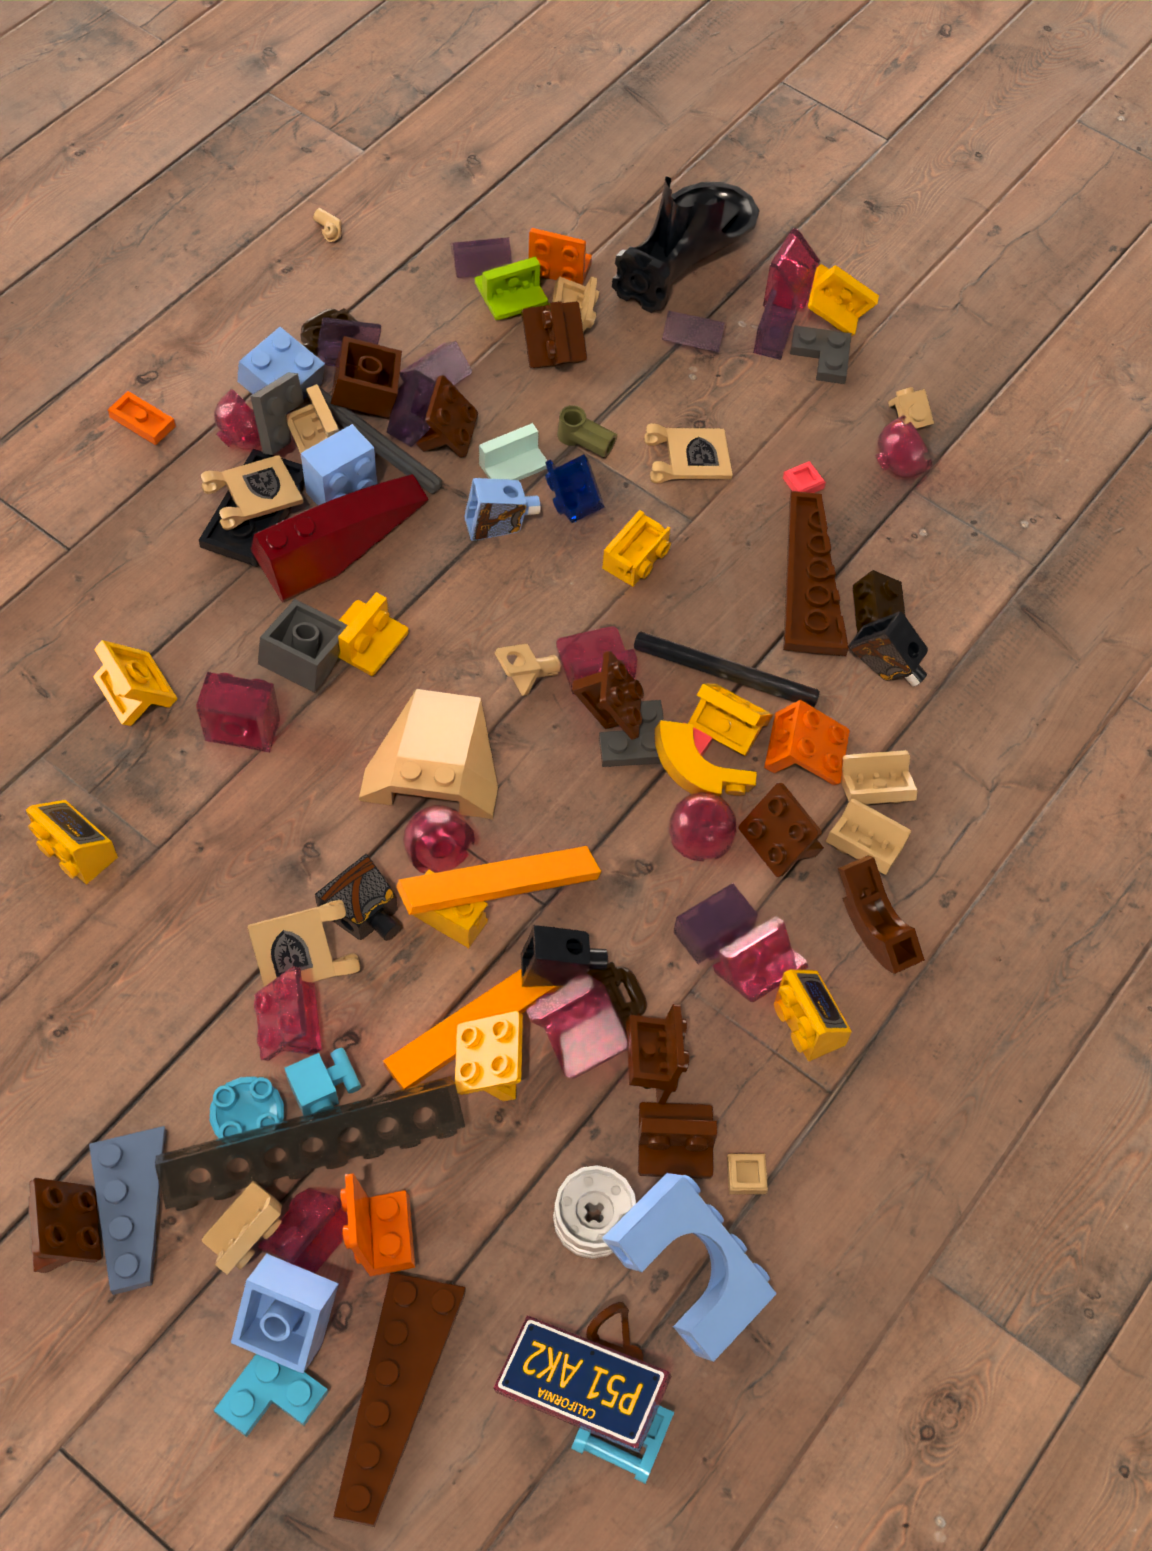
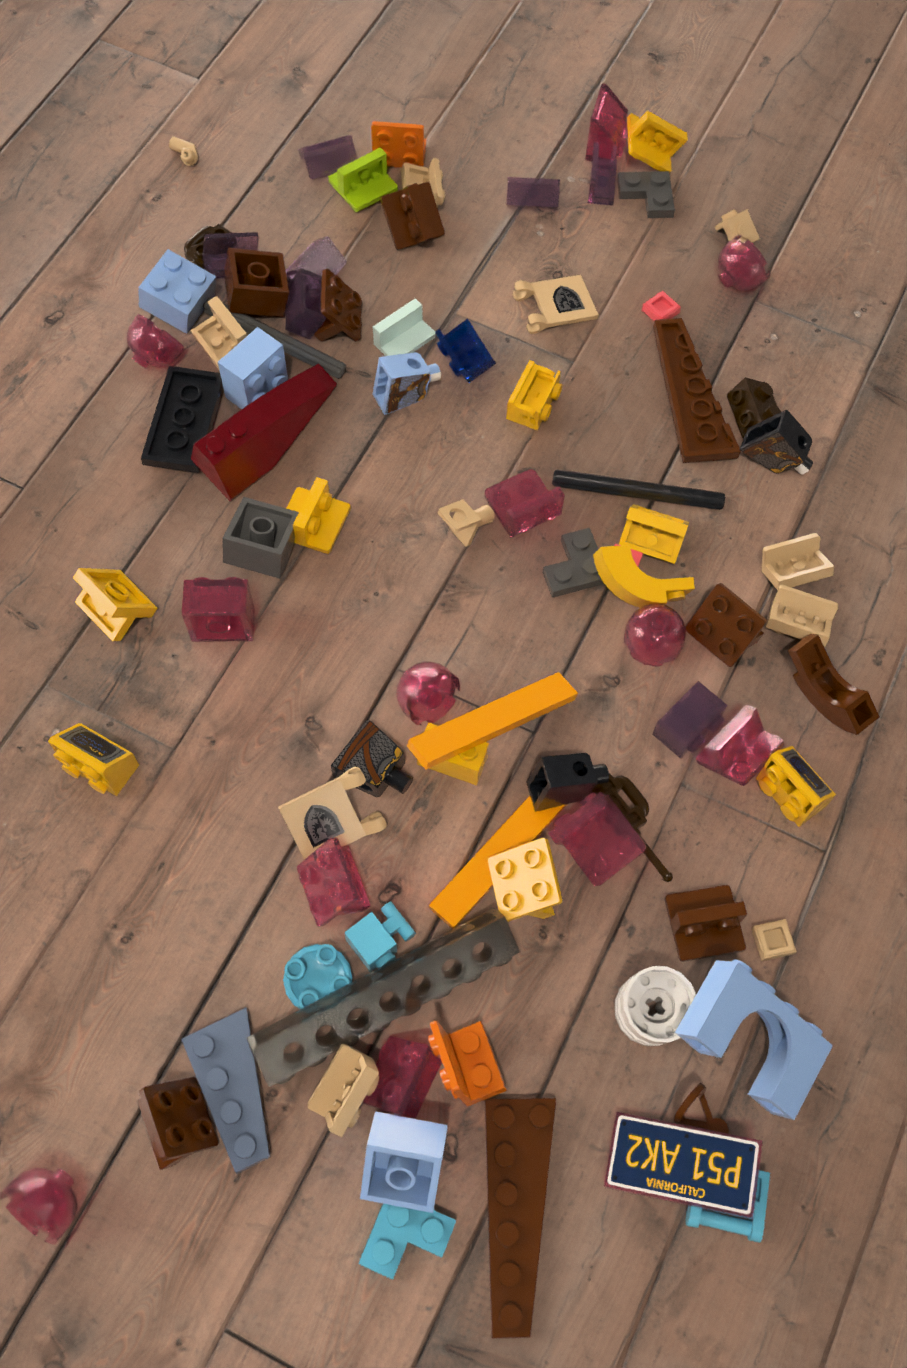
camera: 10 degrees left, 5 degrees up
orange plate [108,391,176,445] -> none
tan flag [201,455,303,530] -> none
dark grey plate [250,372,304,455] -> none
tan wedge [359,689,498,819] -> none
olive piece [557,405,617,458] -> none
reddish brown bracket [572,650,644,740] -> none
black animal [612,176,760,313] -> none
reddish brown bracket [626,1004,689,1105] -> none
orange bracket [764,699,850,786] -> none

